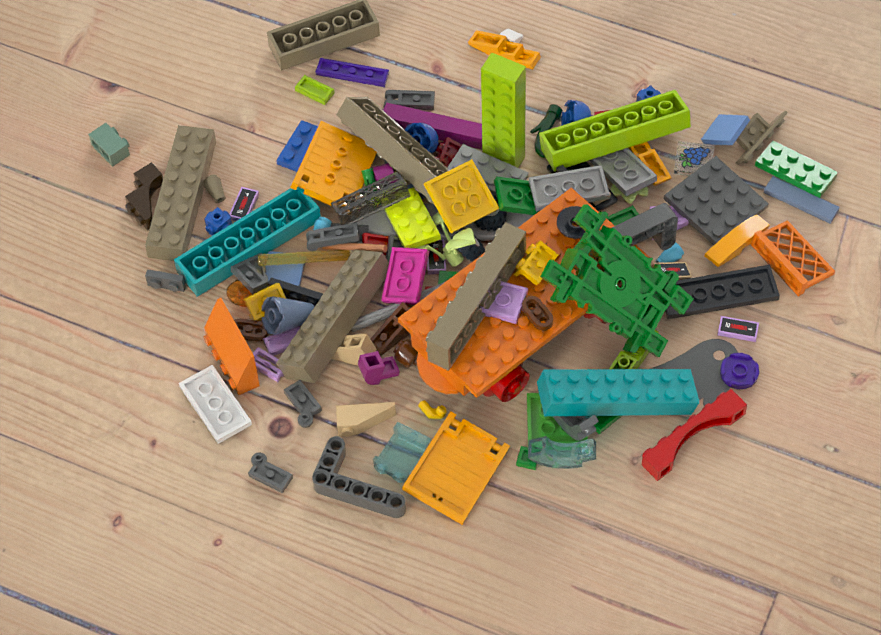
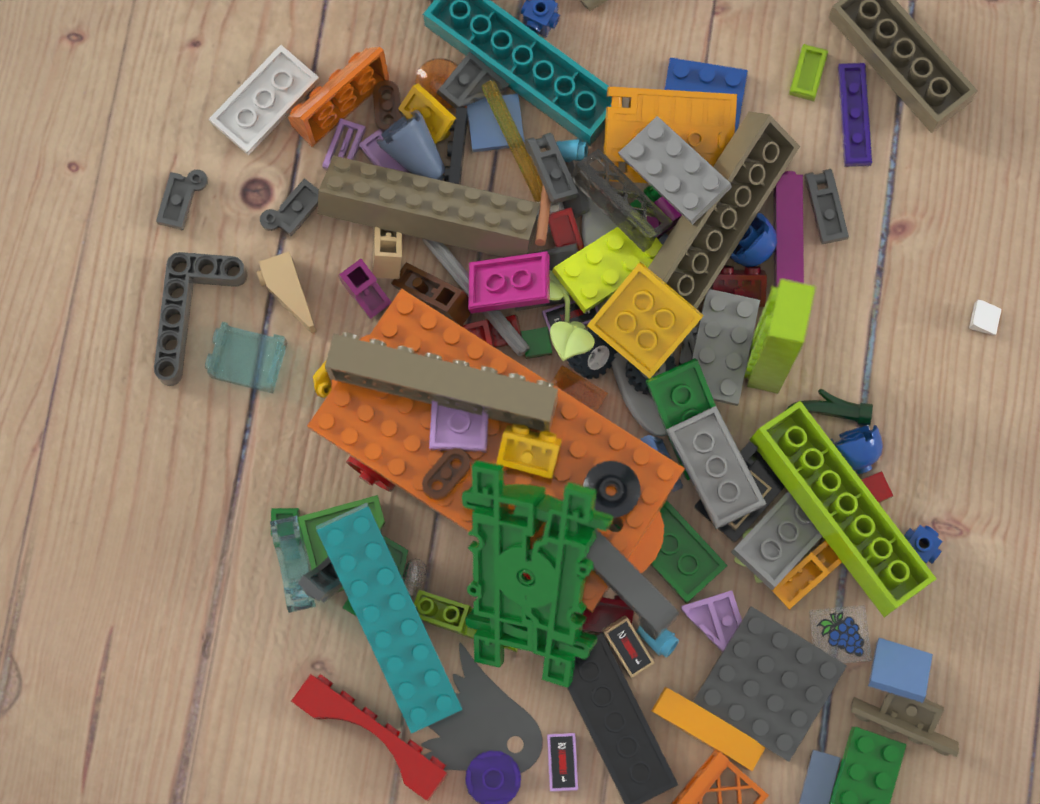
camera: 75 degrees right, 20 degrees up
tile [229,187,259,221] -> none
light orange door [402,411,510,525] -> none
light orange slope [468,30,541,70] -> none
none -> light grey plate [618,116,732,225]

